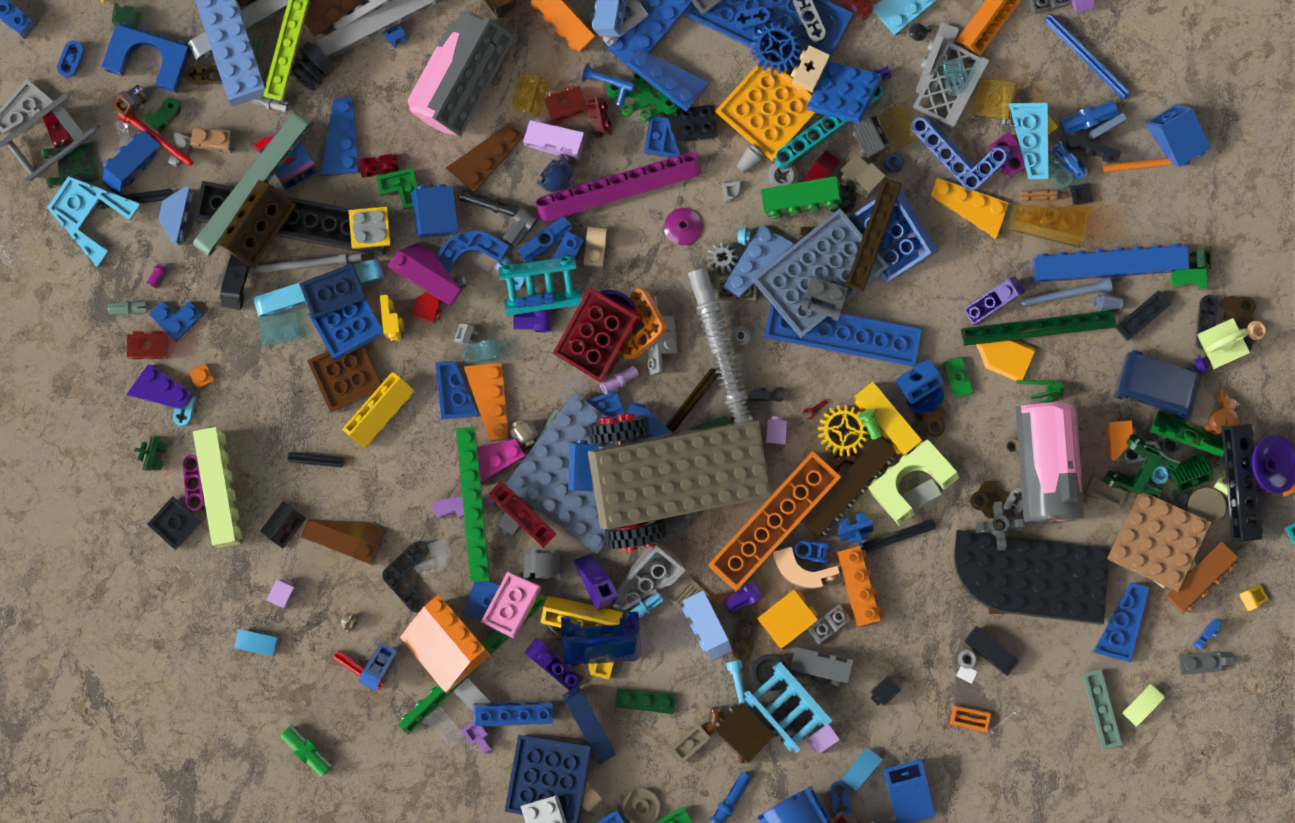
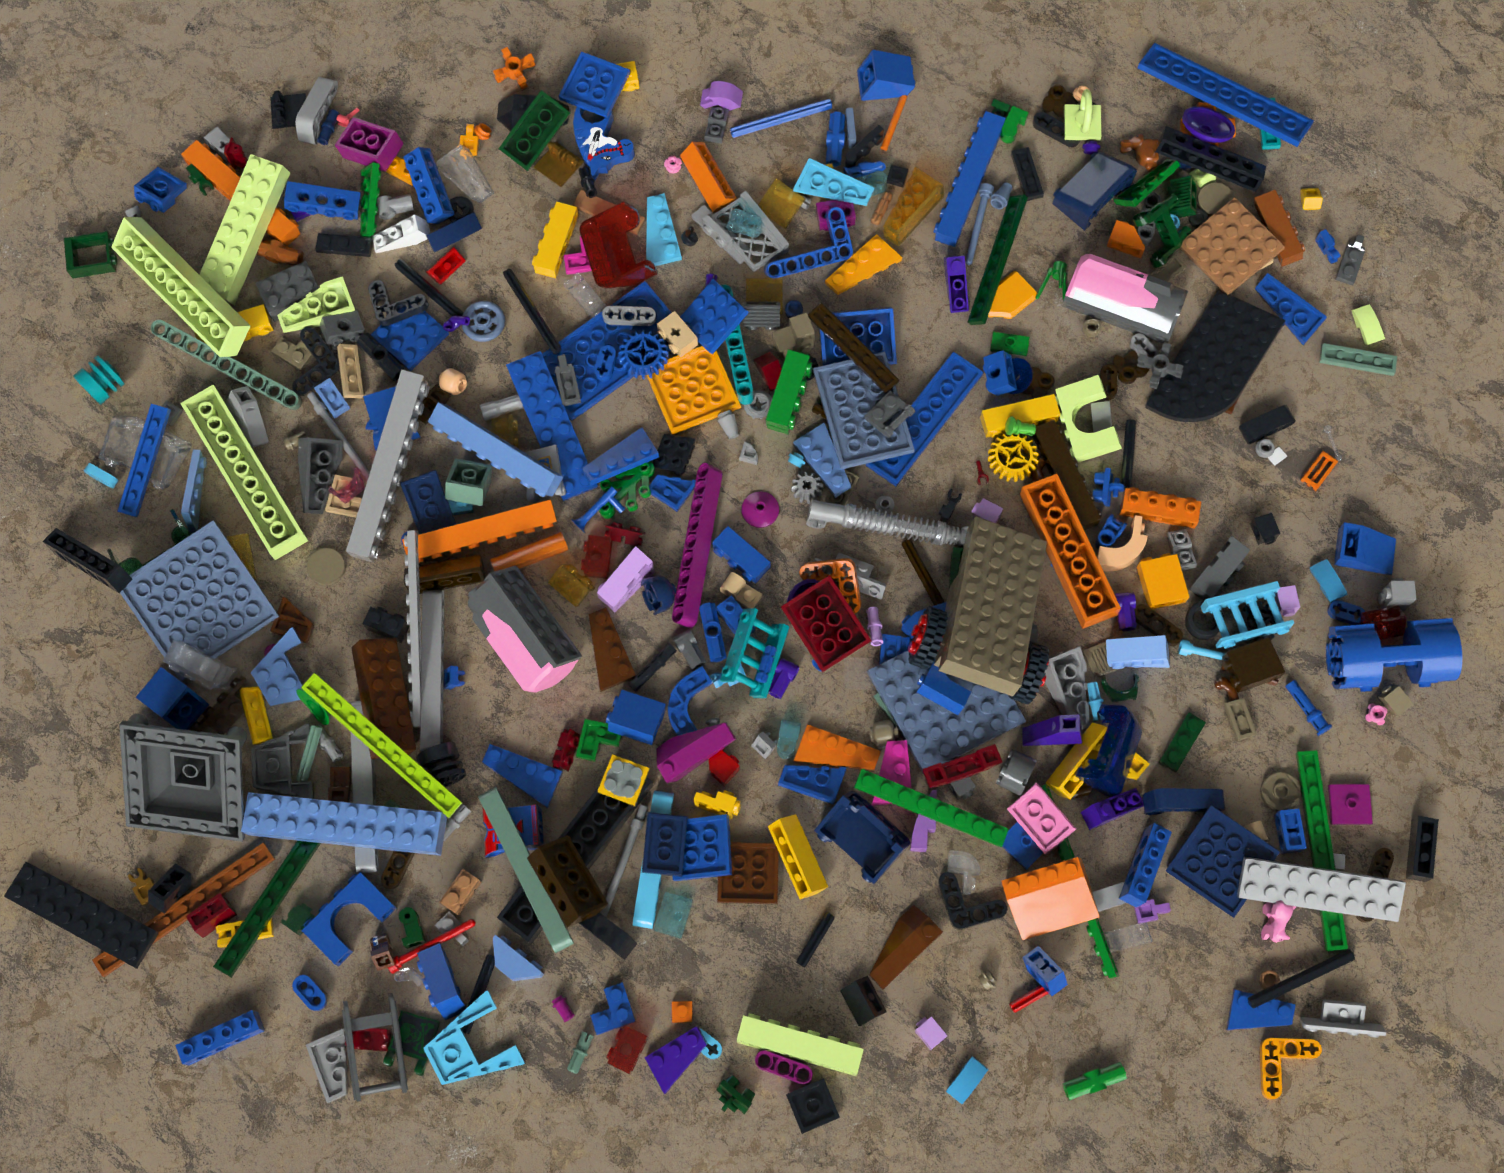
camera: 65 degrees left, 10 degrees down
none -> orange brick [490,532,568,571]
none -> blue brick [712,526,771,584]
none -> dark blue windscreen [814,791,911,884]
none -> dark brown beam [1099,364,1118,400]
none -> dark green helmet [1101,674,1139,702]

